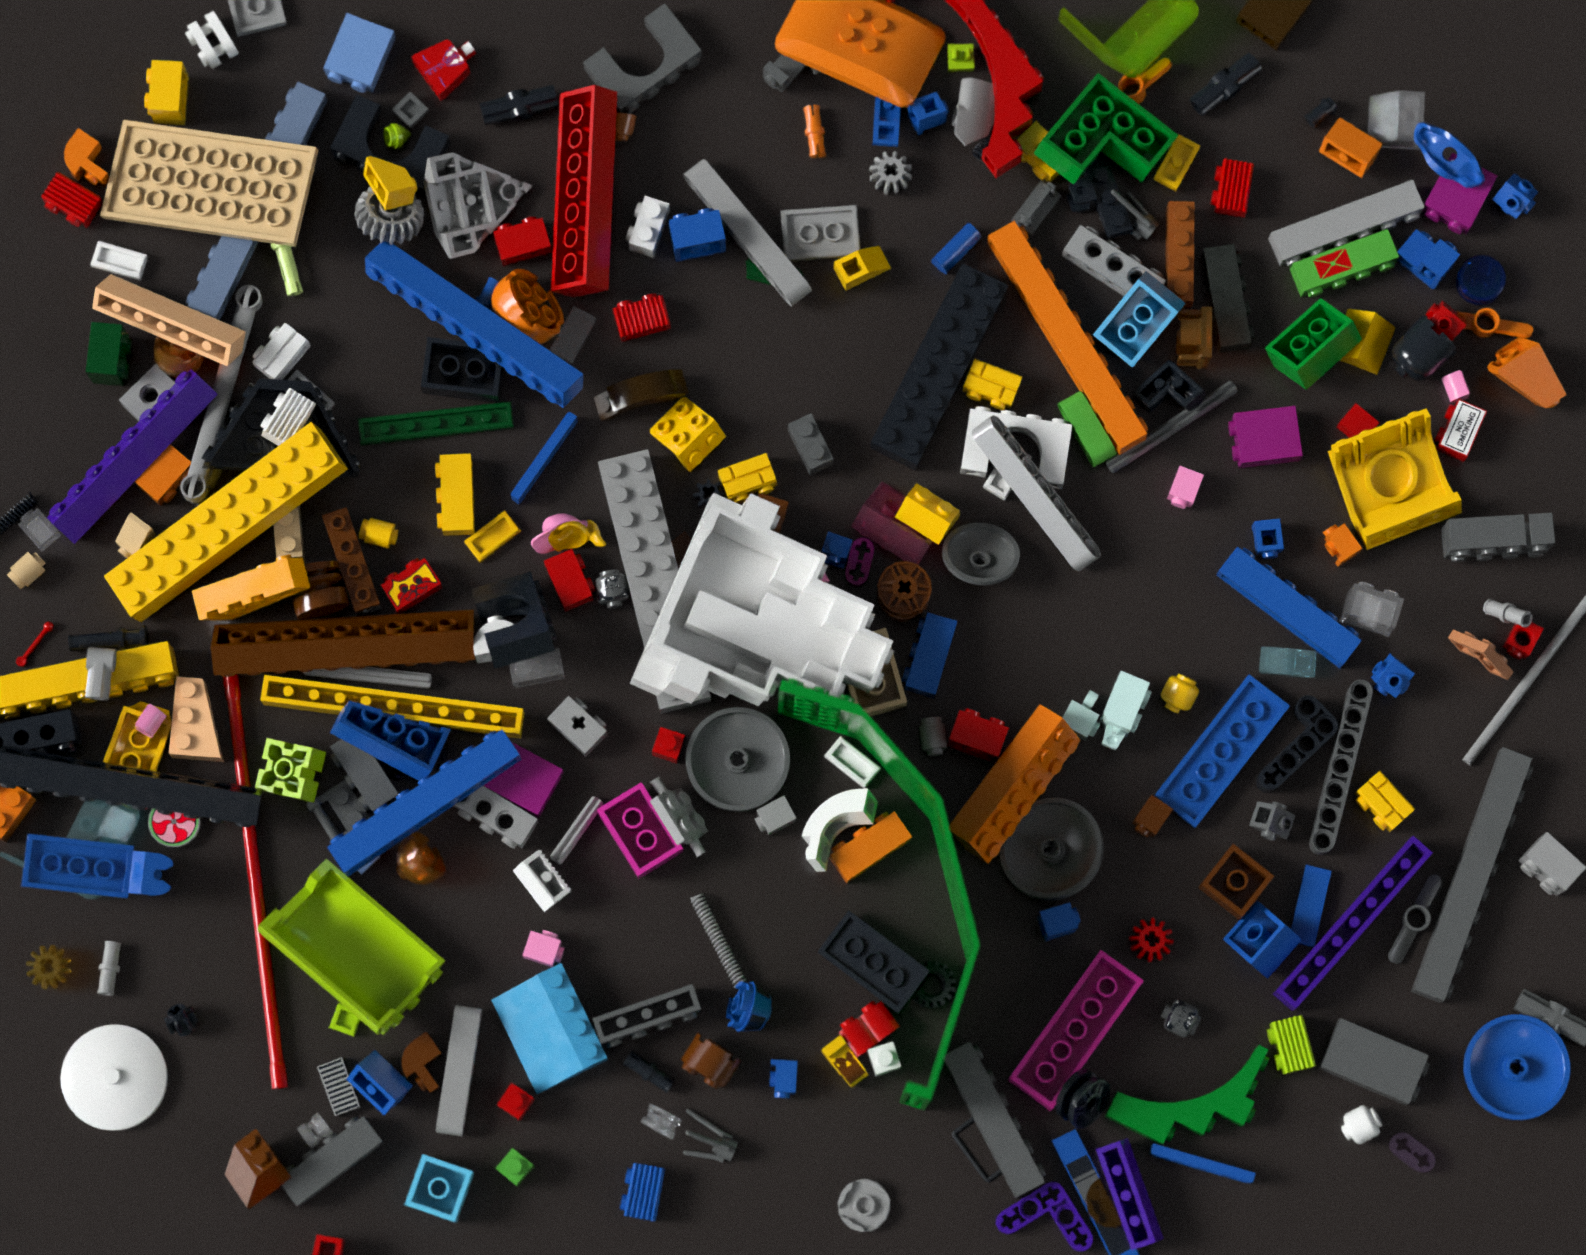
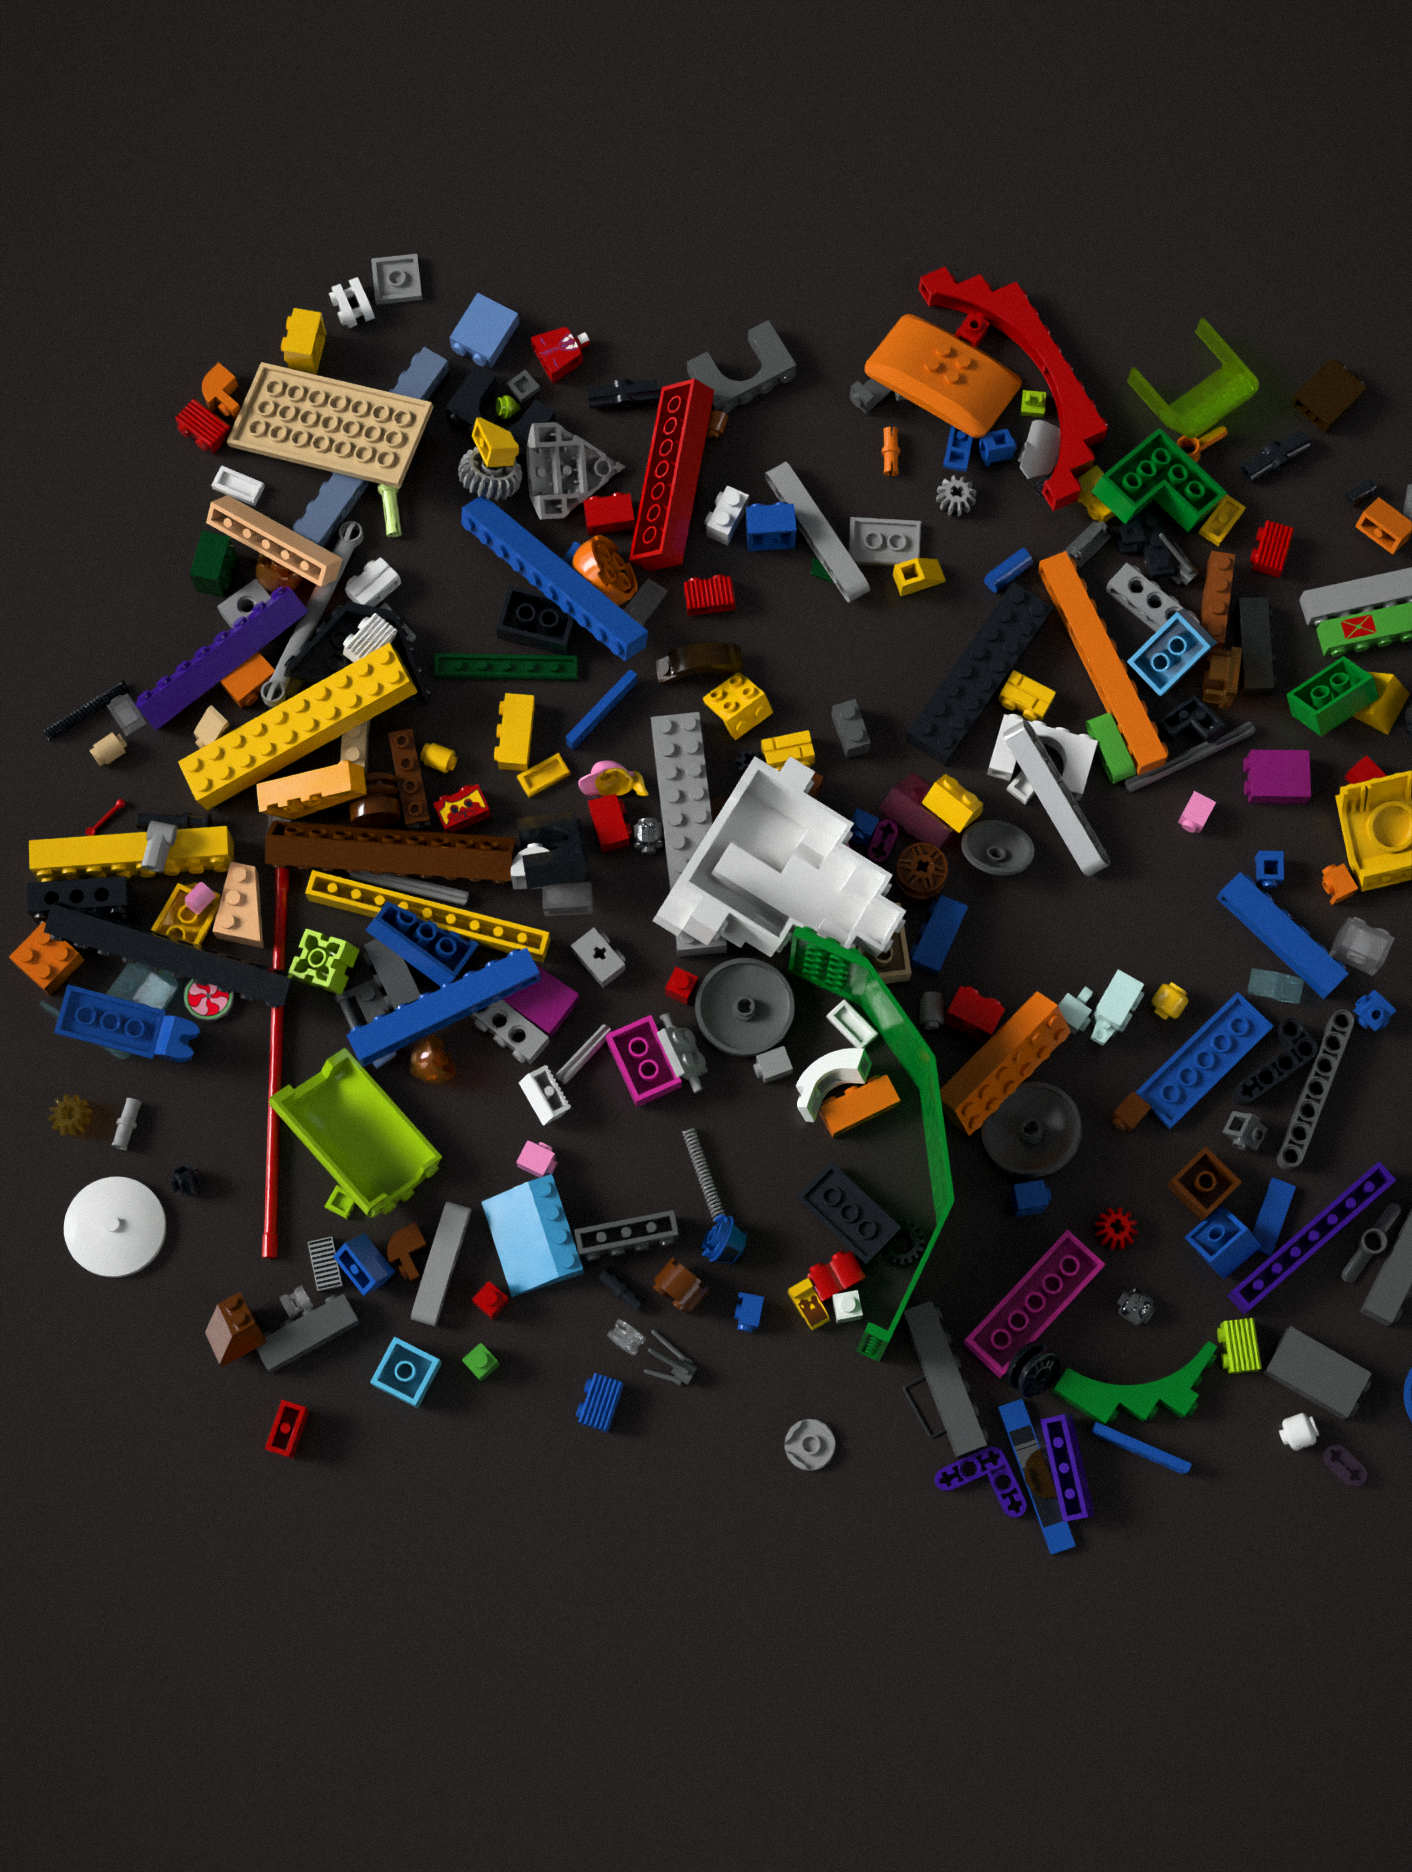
camera: 10 degrees right, 5 degrees down
yellow brick [1354,771,1415,832] -> none

